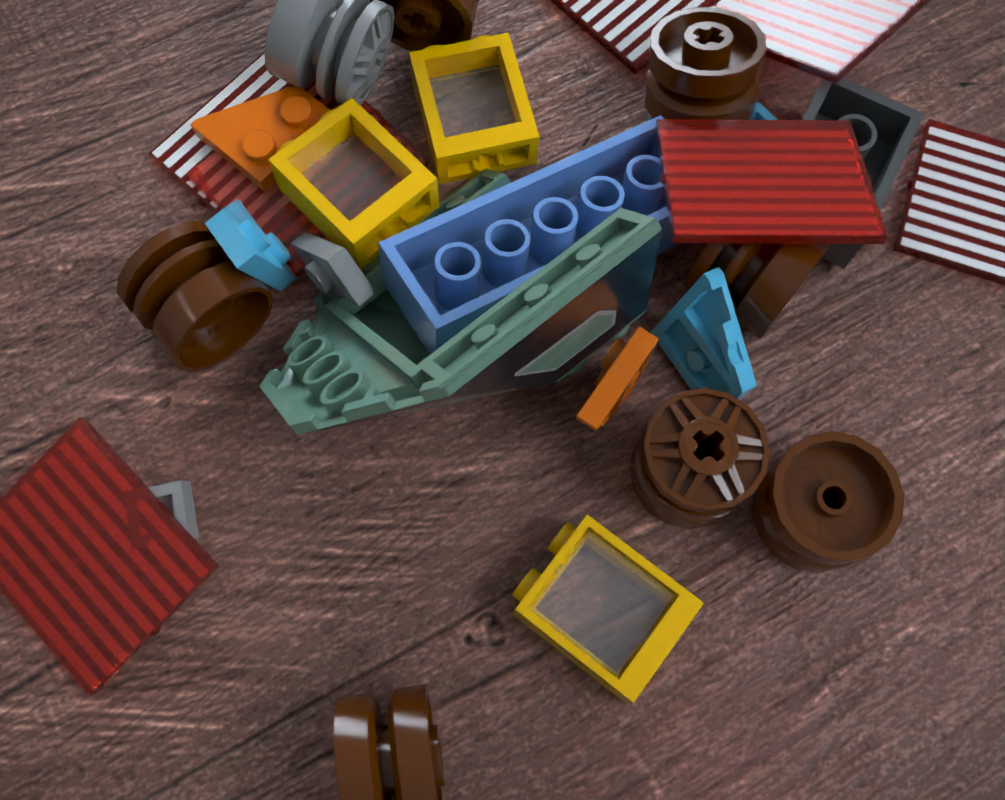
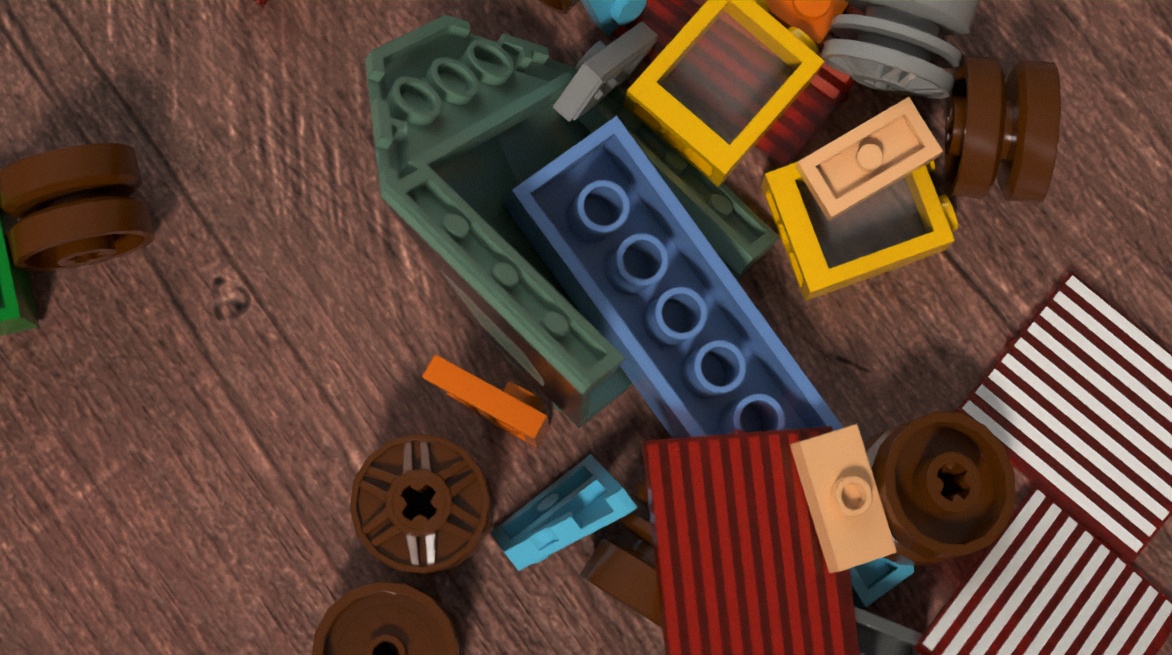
camera: 90 degrees right, 10 degrees up
window [512,514,704,704] -> none
none -> light nougat plate [790,424,897,573]
none -> light nougat plate [795,97,943,221]

